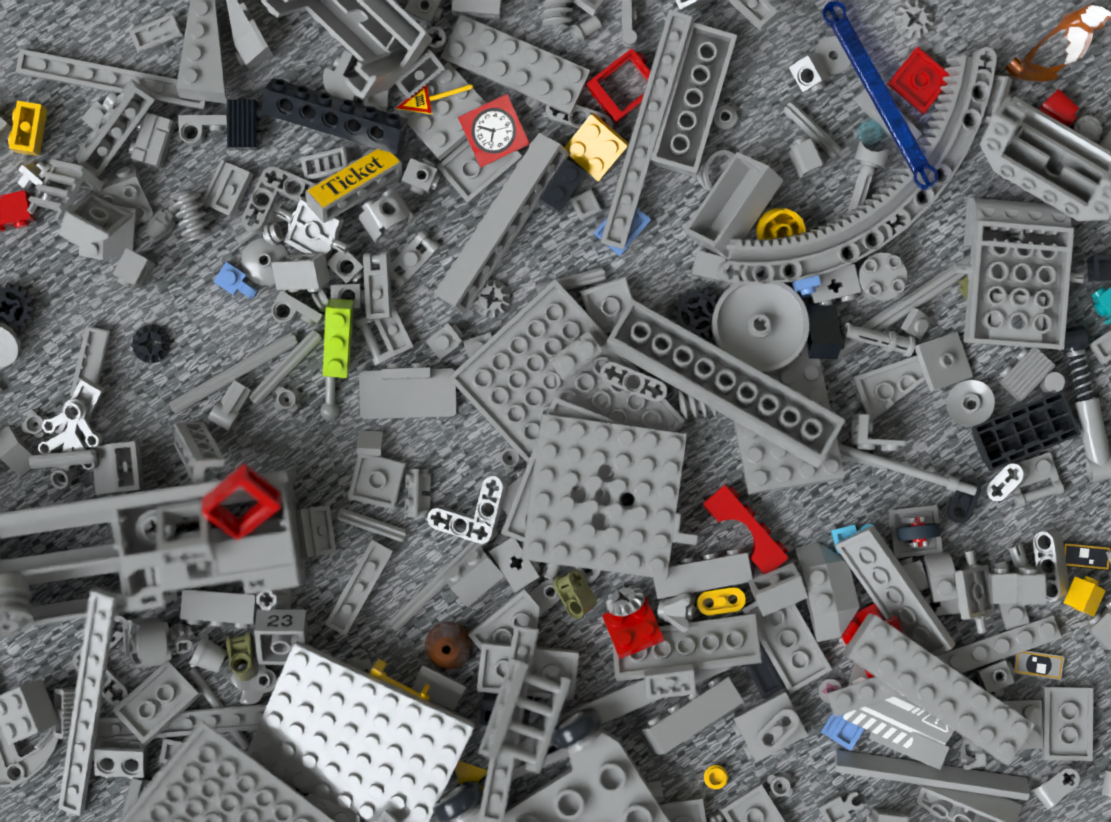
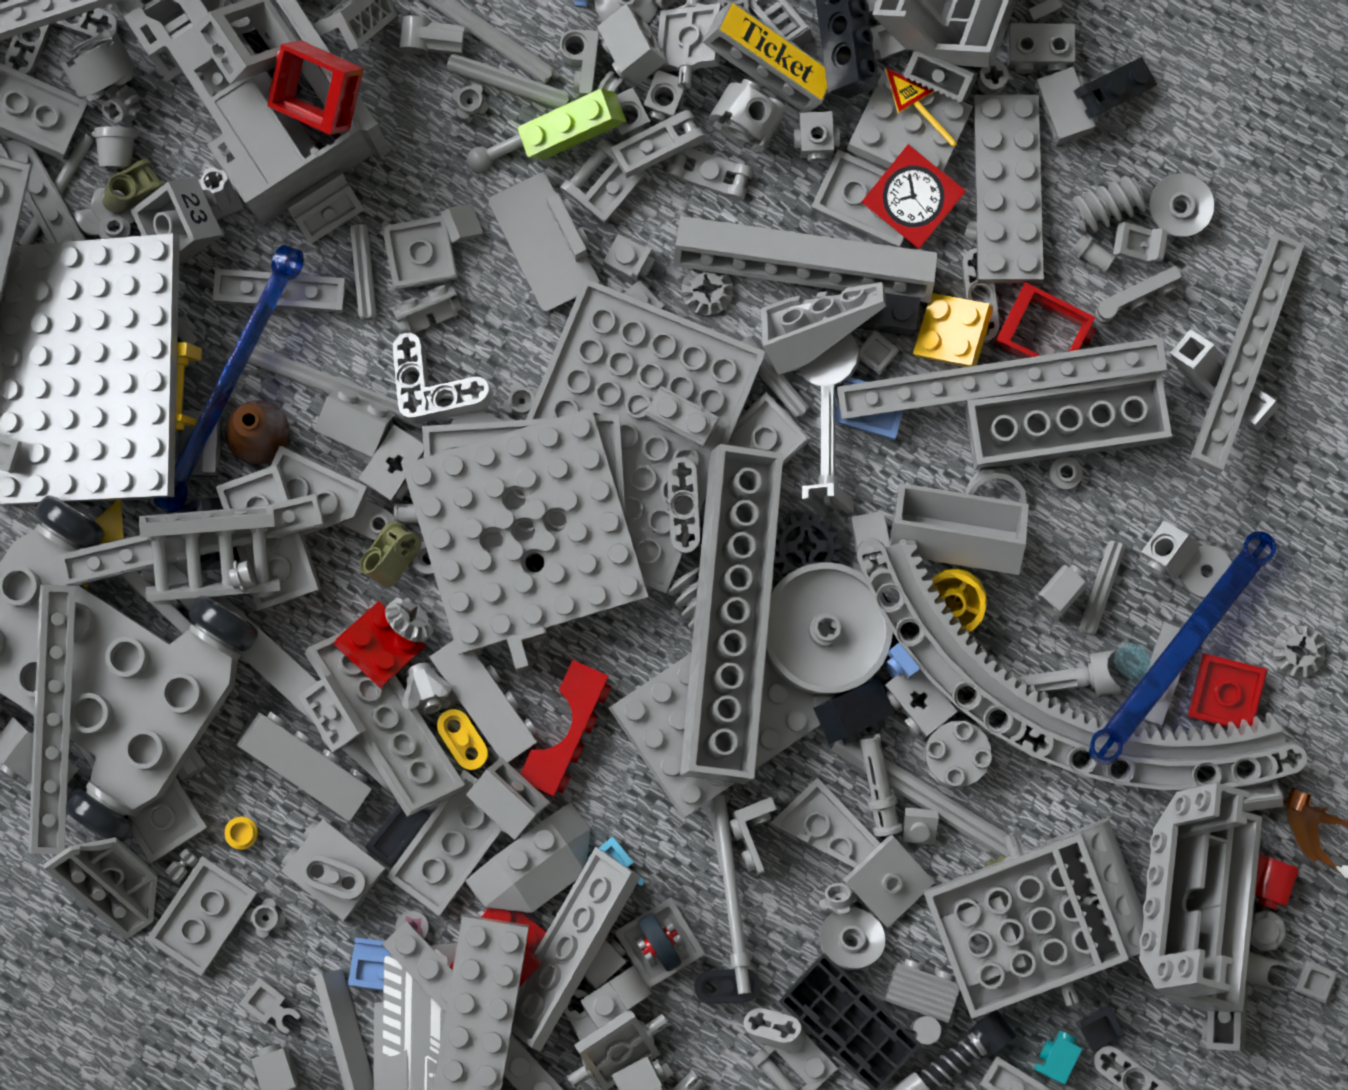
camera: 70 degrees right, 5 degrees down
light grey brick [180,589,258,628] -> none
none -> clear blue piece [154,245,304,513]
none -> light grey plate [229,561,256,593]
none -> light grey wedge [761,282,886,375]
none -> light grey piece [798,333,860,516]
none -> light grey plate [819,883,858,916]

